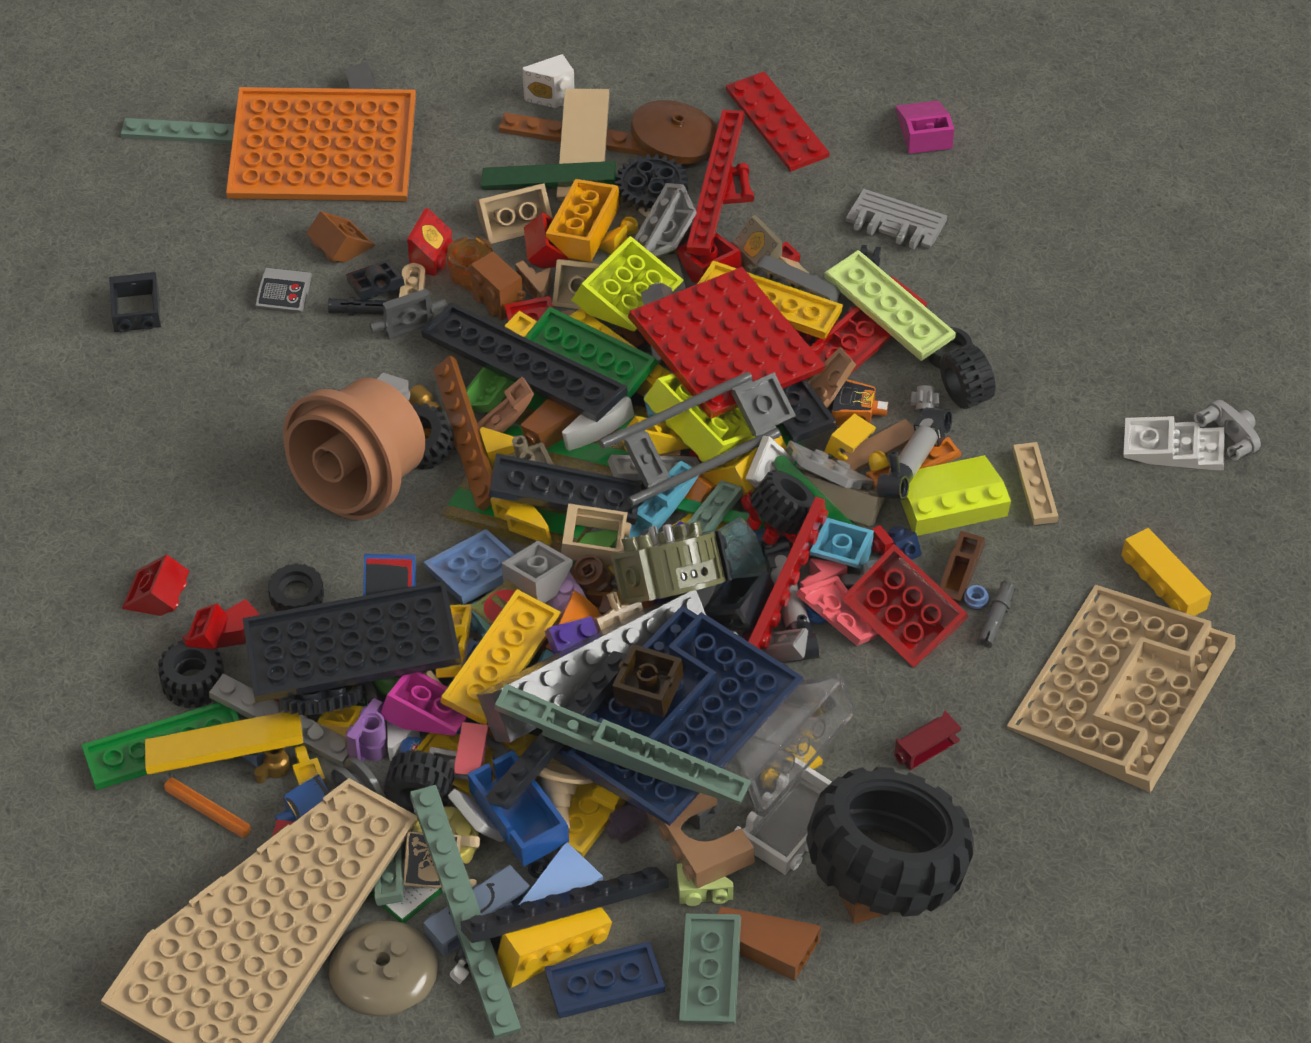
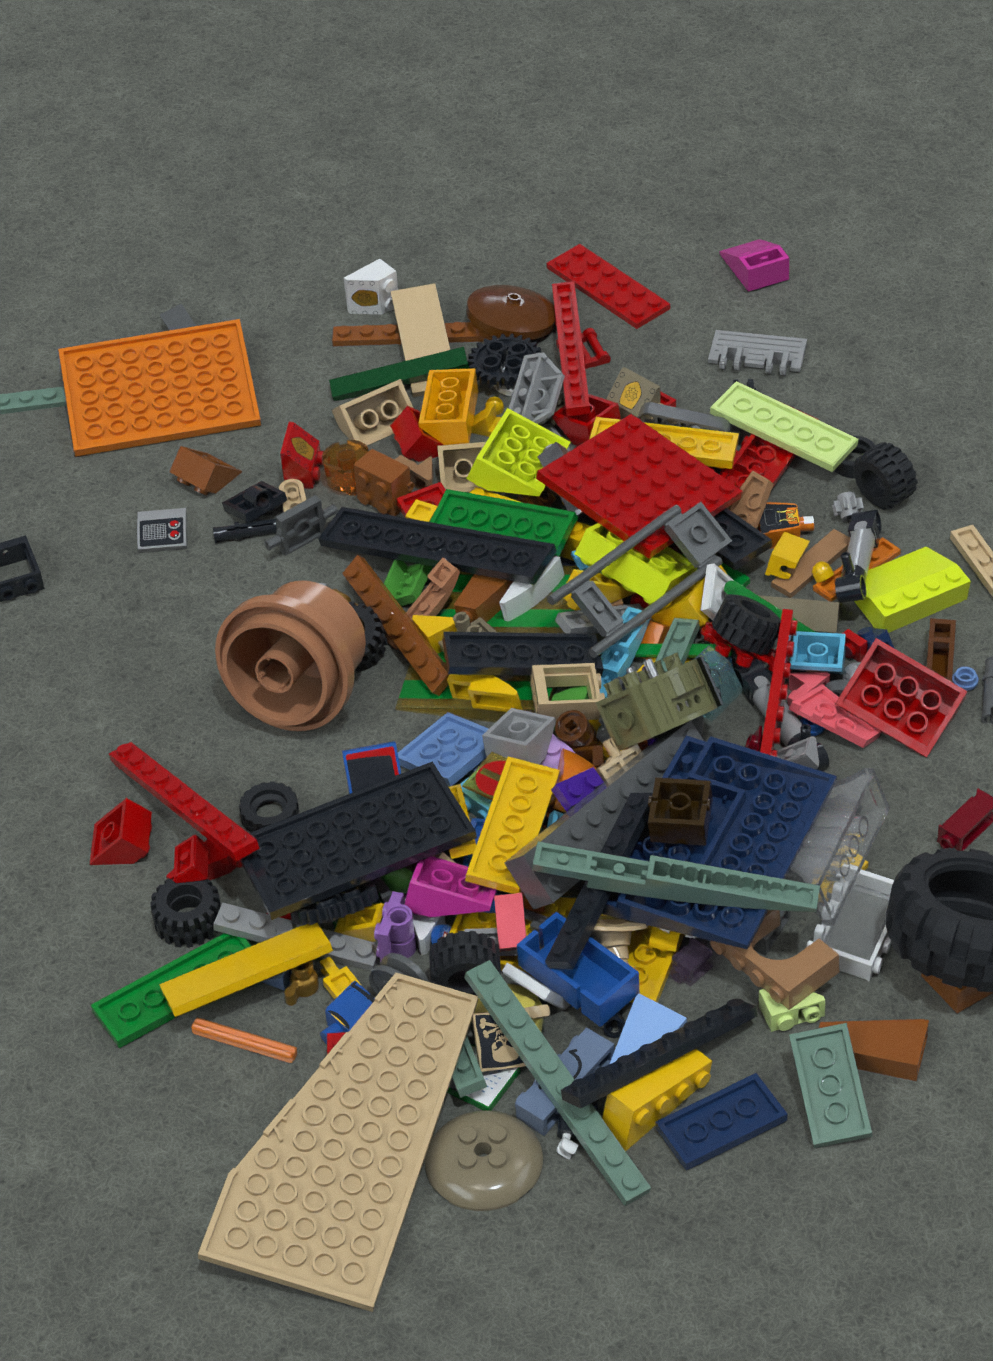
camera: 10 degrees left, 5 degrees down
black window [704,571,775,631] -> none
light grey wing [786,440,875,490] -> none
none -> red plate [109,742,260,862]

